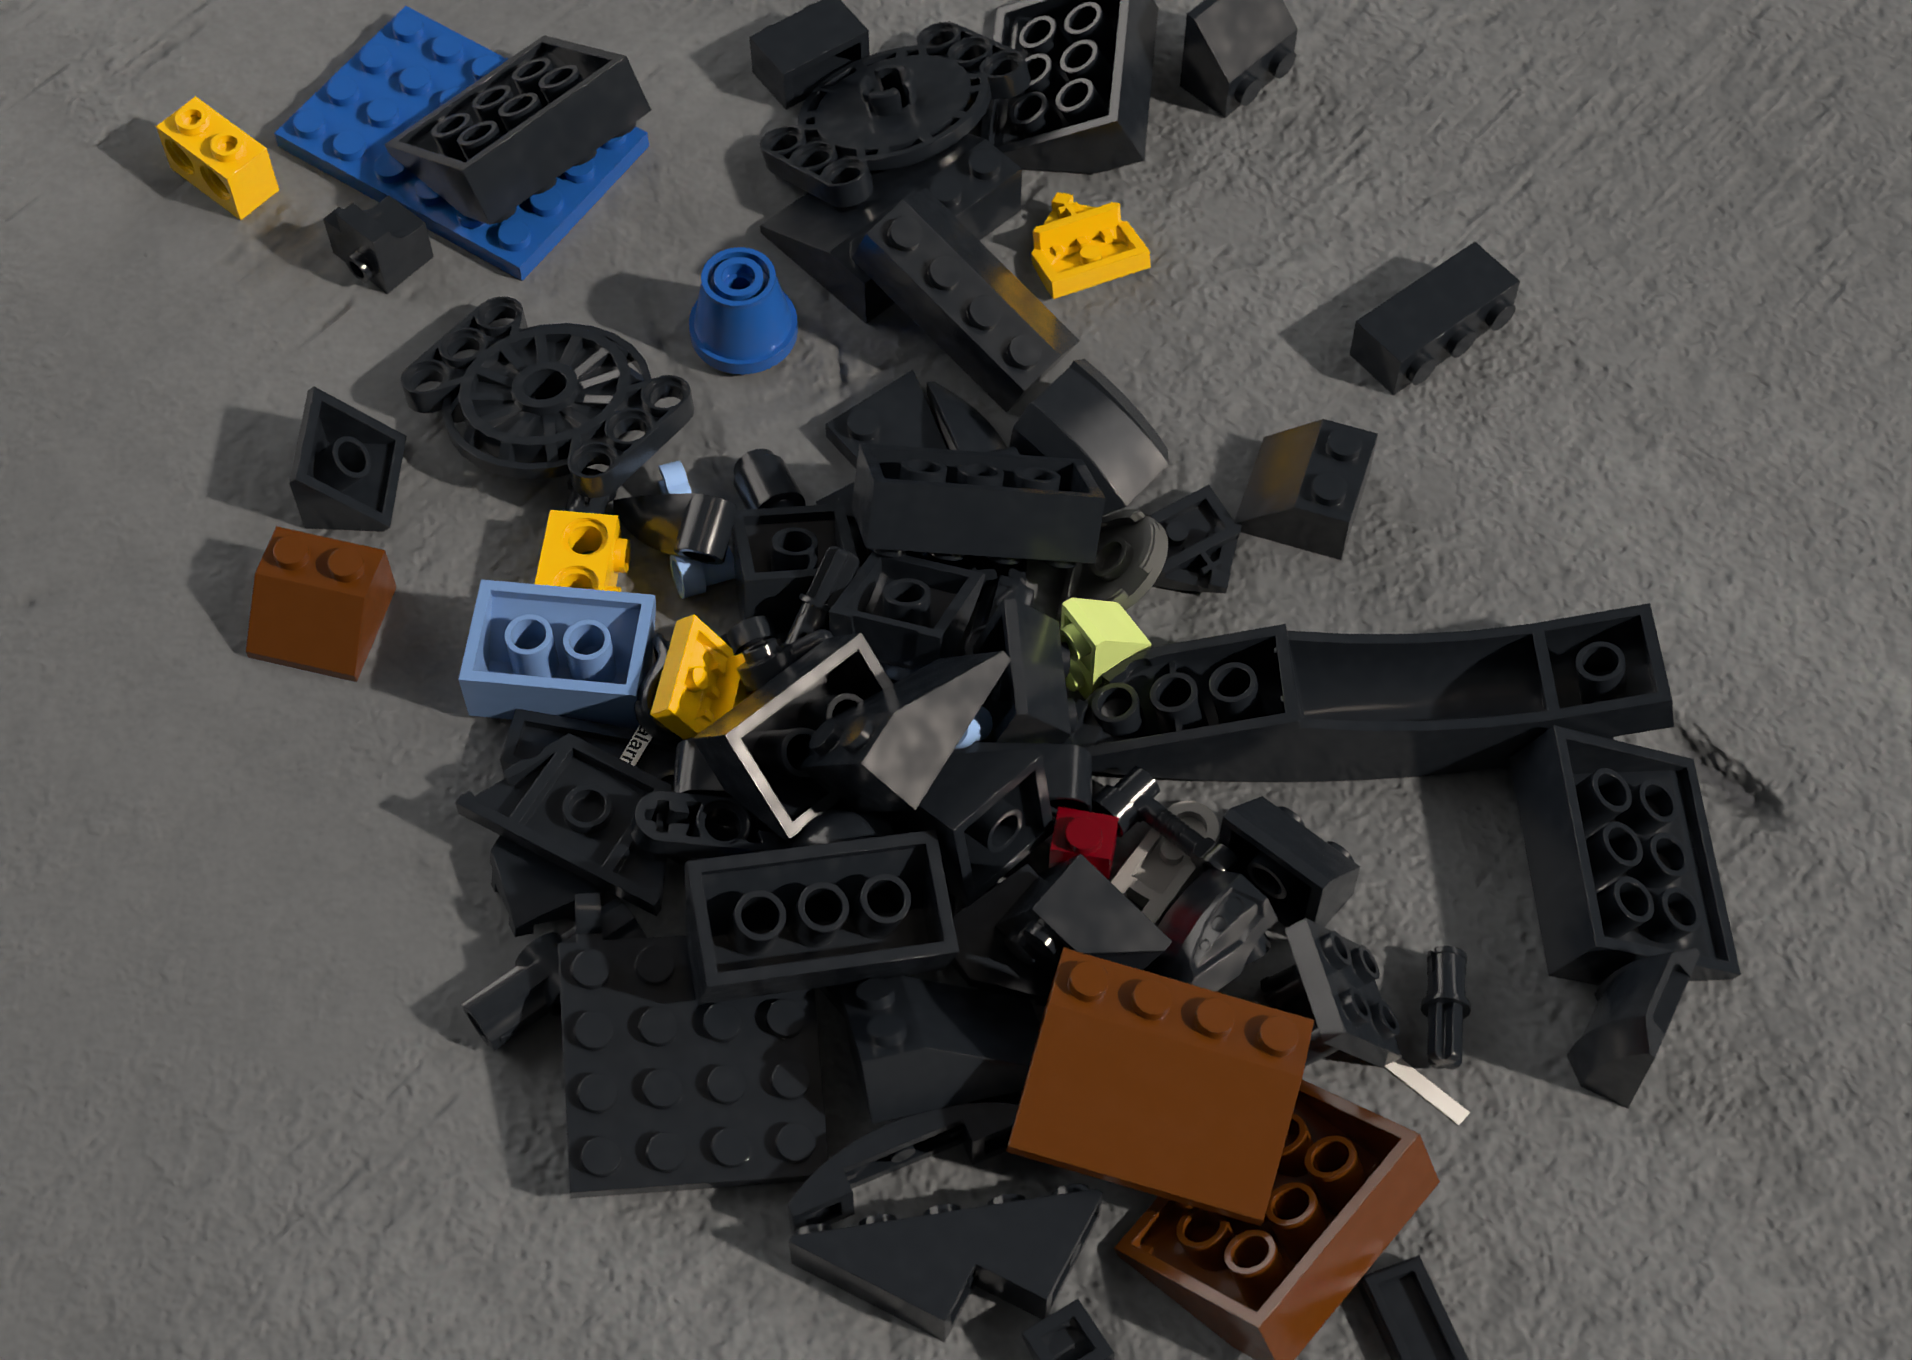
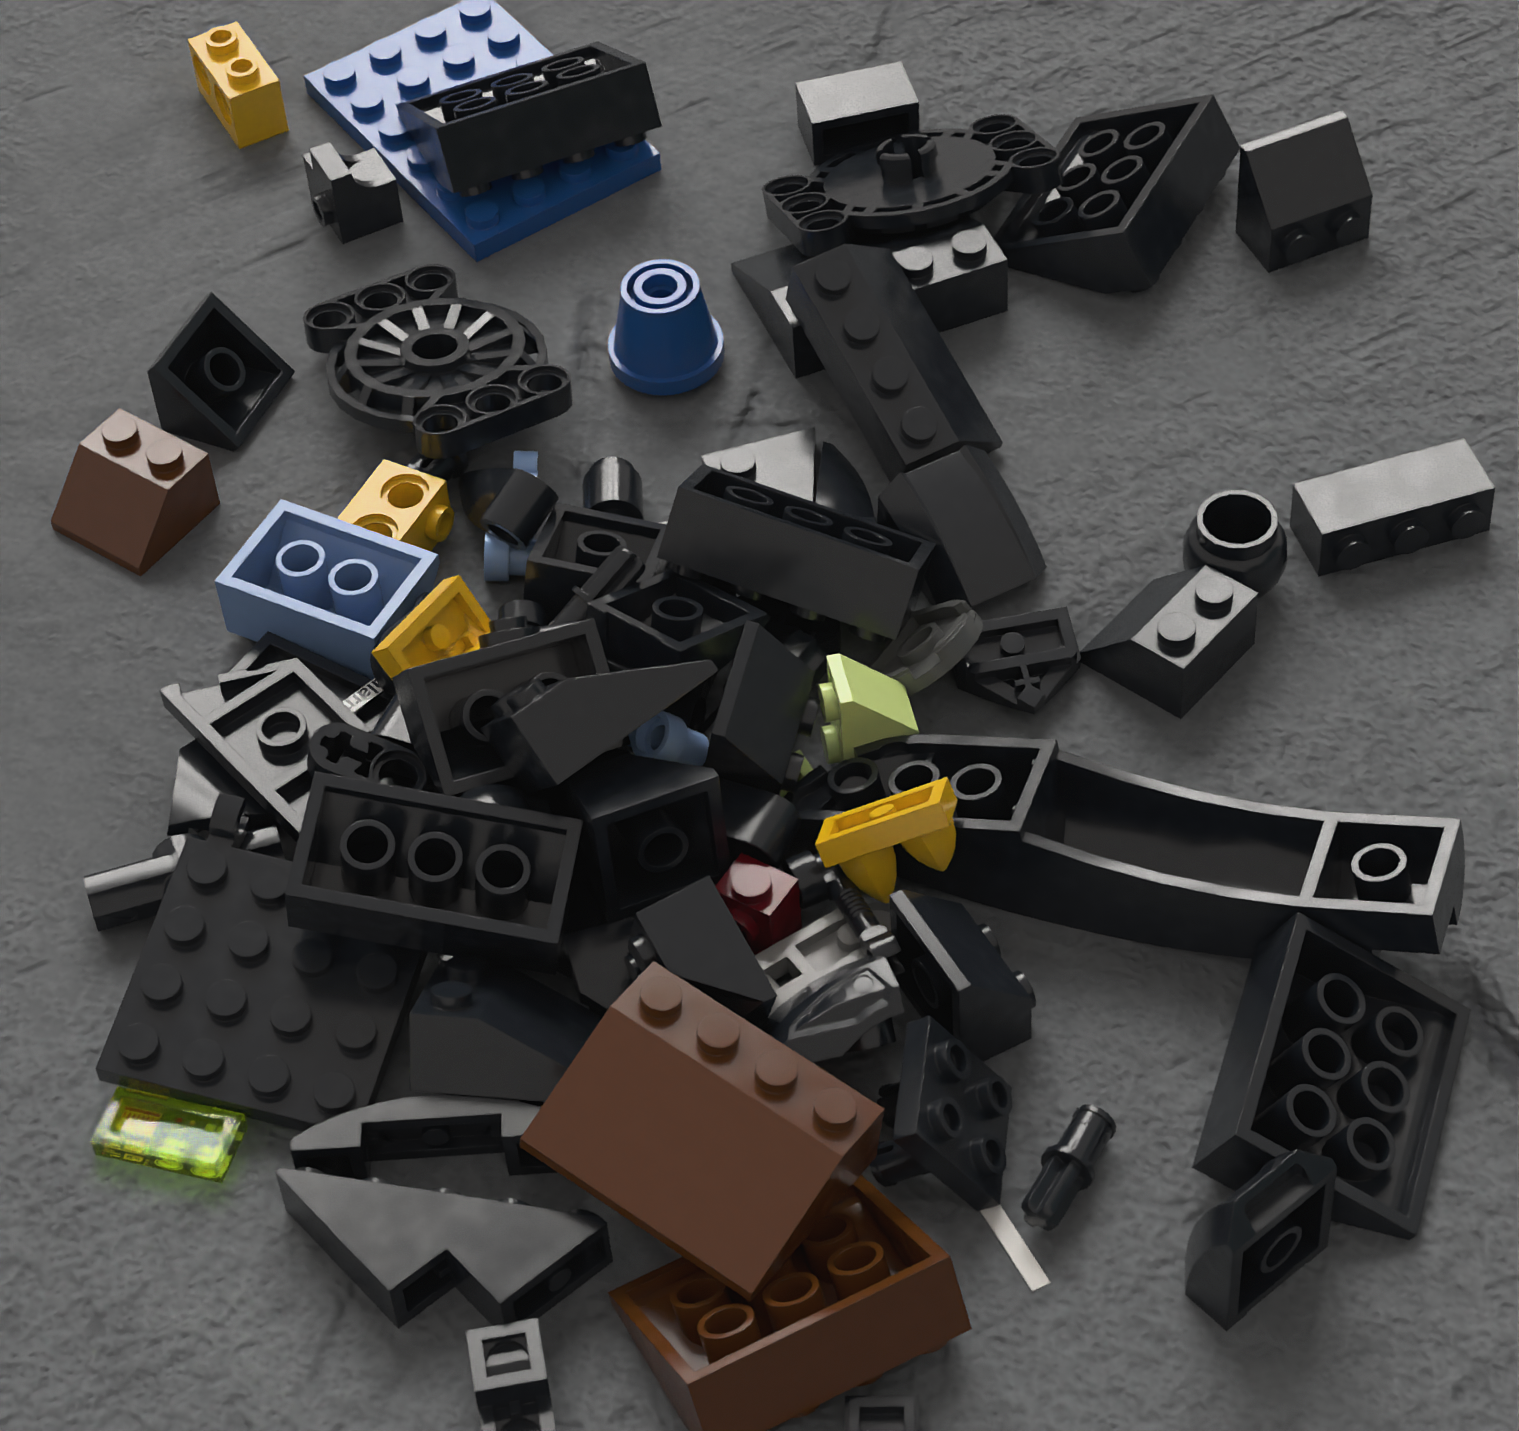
camera: 25 degrees right, 10 degrees down
yellow slope [1031,192,1151,299] -> none
none -> clear neon green tile [91,1086,248,1183]
none -> yellow tile [815,777,957,904]
none -> black piece [1183,490,1288,598]

